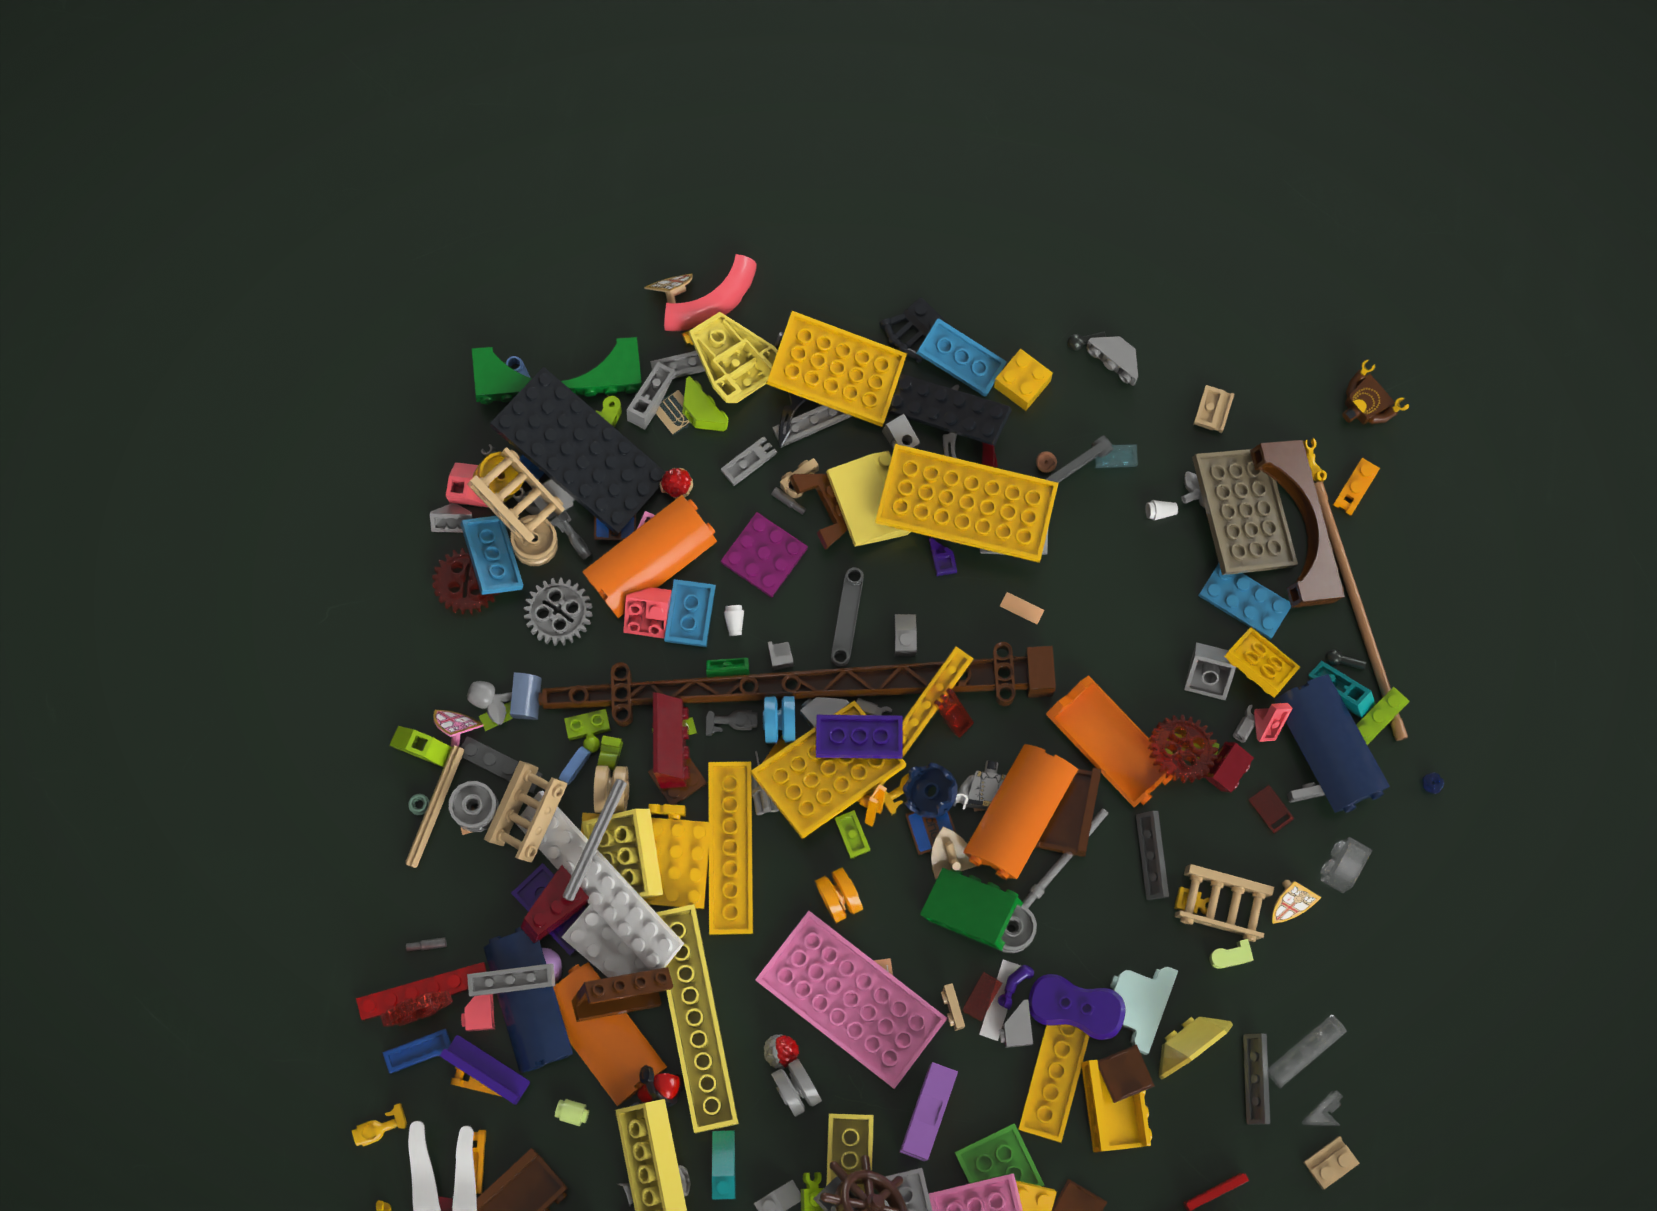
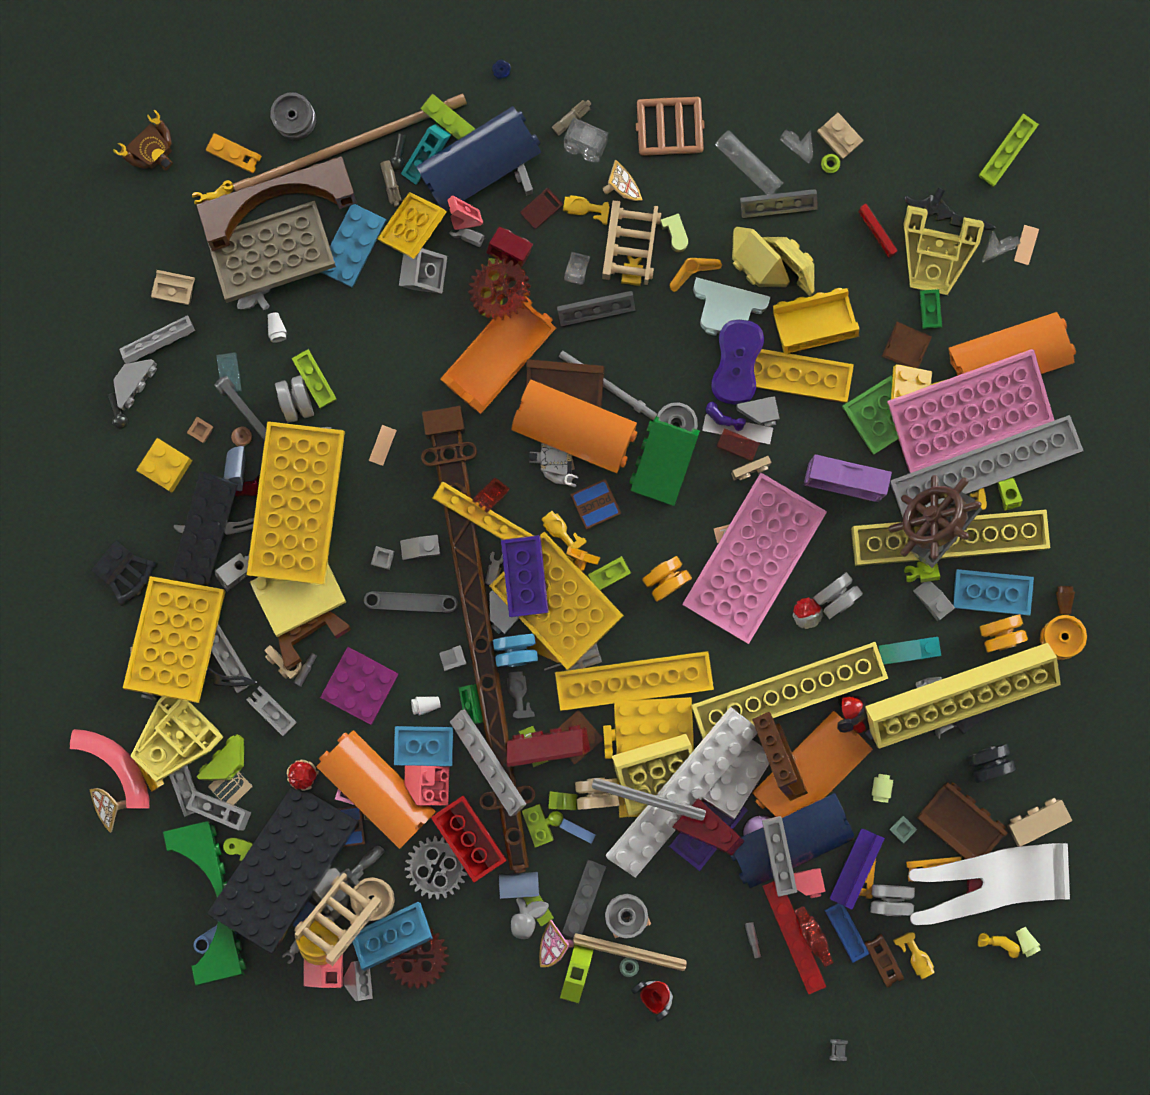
camera: 95 degrees left, 10 degrees up
tan fence [484,761,568,863] -> none
dark blue plate [903,763,958,818] -> none
dark azure plate [916,318,1007,397] -> none
dark purple tile [929,538,957,577] -> none
tan shield [931,827,976,879] -> none
reddish brown piece [1098,1044,1154,1103] -> none
none -> light grey plate [119,315,195,364]
none -> medium nougat plate [187,417,214,443]
none -> sand blue brick [224,446,246,491]
none -> flat silver wheel [271,93,316,140]
none -> light grey wheel [275,375,314,423]
none -> lime plate [292,349,337,409]
none -> light grey tile [371,546,395,570]
none -> dark tan piece [380,160,402,207]
none -> red slope [431,795,507,882]
none -> light grey plate [450,710,526,817]
none -> dark tan piece [552,100,591,136]
none -> yellow piece [563,195,610,225]
none -> clear slope [564,252,590,285]
none -> red cap [631,981,673,1023]
none -> nougat bar [636,97,705,155]
none -> light orange piece [670,258,722,292]
none -> light yellow wedge [762,237,814,296]
none -> lime plate [821,154,840,173]
none -> dark grey bush [829,1039,848,1061]
none -> reddish brown plate [864,934,904,988]
none -> light grey wheel [870,885,915,916]
none -> sand green plate [889,816,917,843]

